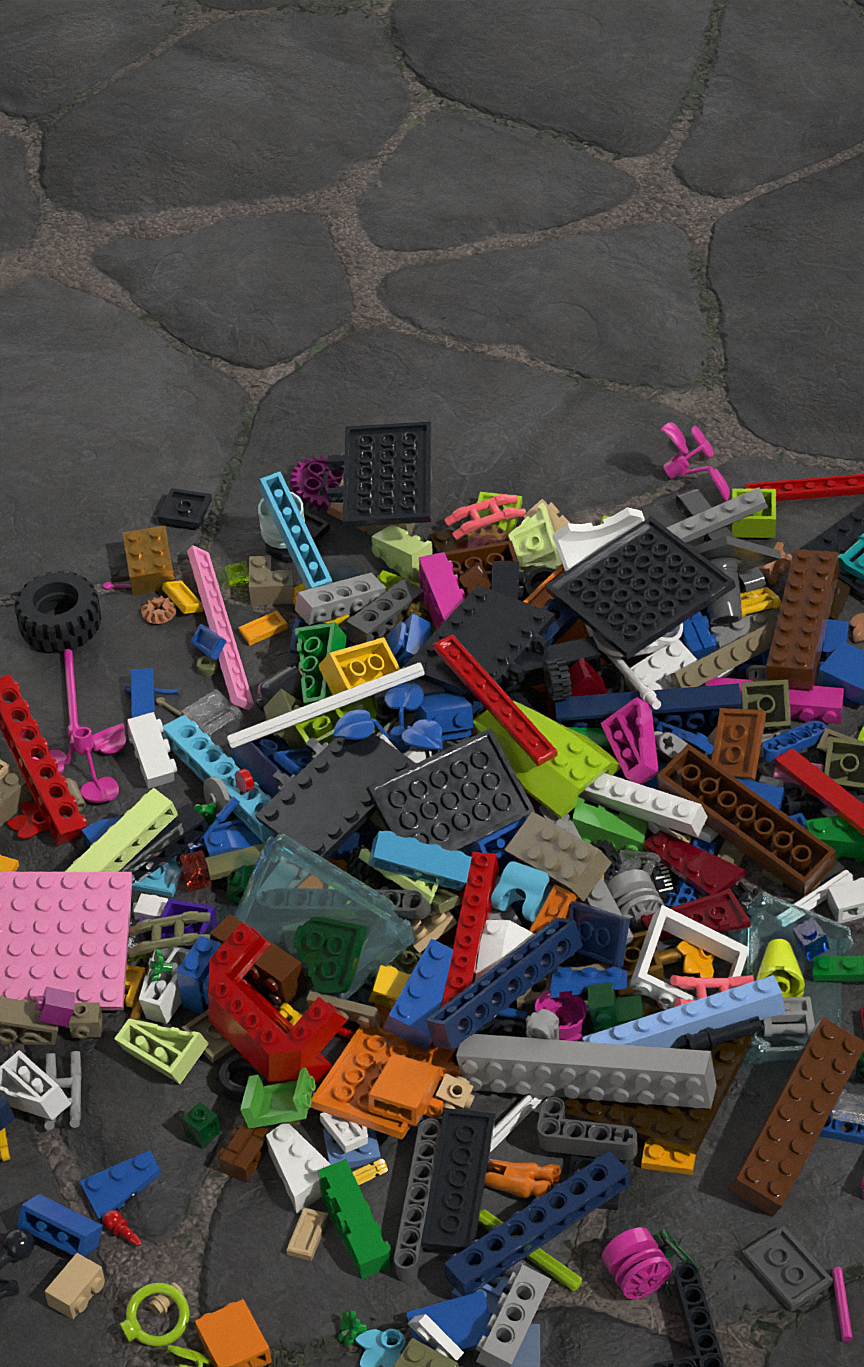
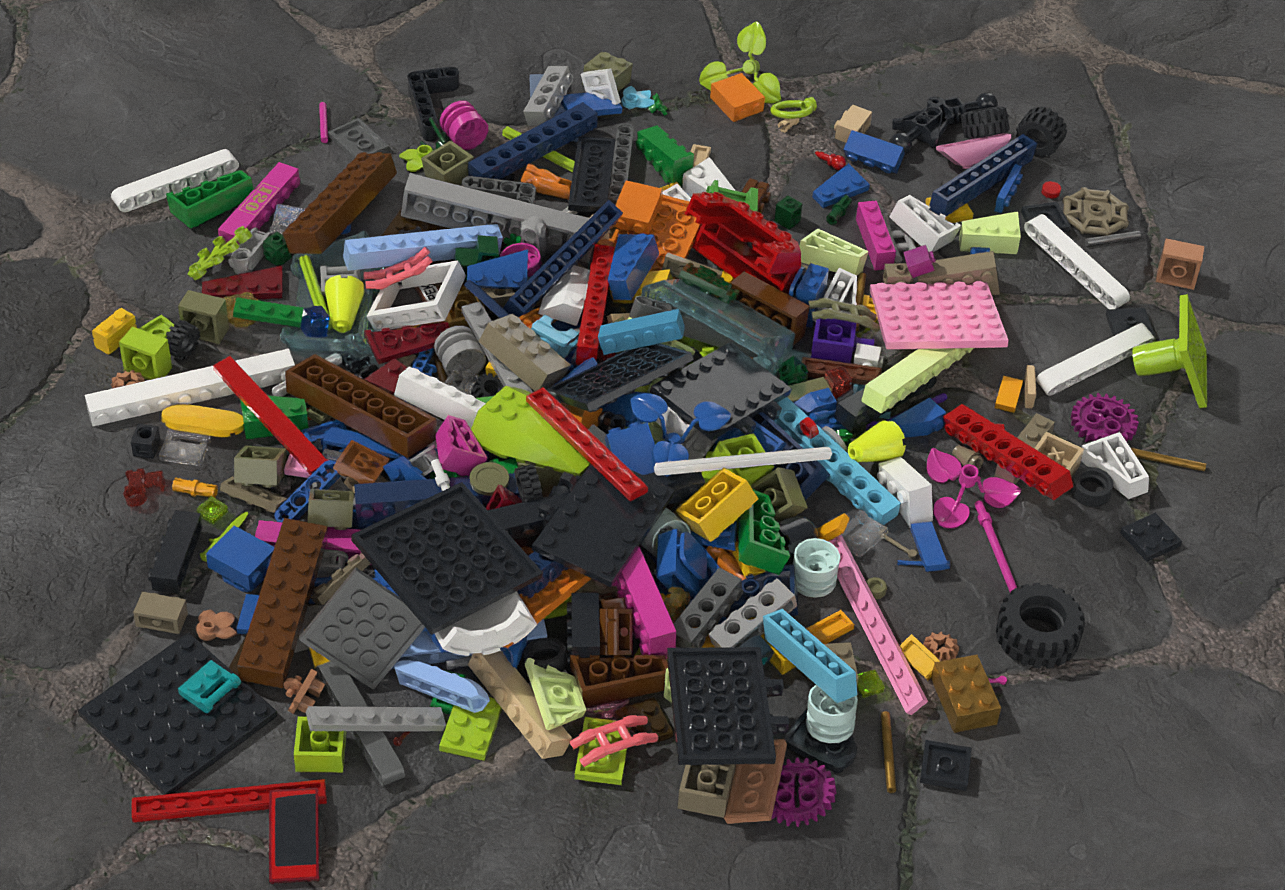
camera: 170 degrees right, 0 degrees up
green plant [149,949,173,981] -> none
blue tile [190,623,227,660] -> none
dark pink plant [660,422,730,502] -> none
none -> black slope [269,788,319,884]
none -> lime axle [299,255,332,331]
none -> lime plate [399,145,433,172]
none -> olive brick [421,141,474,185]
none -> olive piece [470,462,509,496]
none -> light aqua wheel [793,538,840,598]
none -> copper tile [801,357,882,385]
none -> light orange tile [817,513,850,541]
none -> dark green axle [826,195,852,225]
none -> neon yellow cone [848,420,906,462]
none -> dark pink brick [856,201,896,270]
none -> pearl gold piece [881,711,896,793]

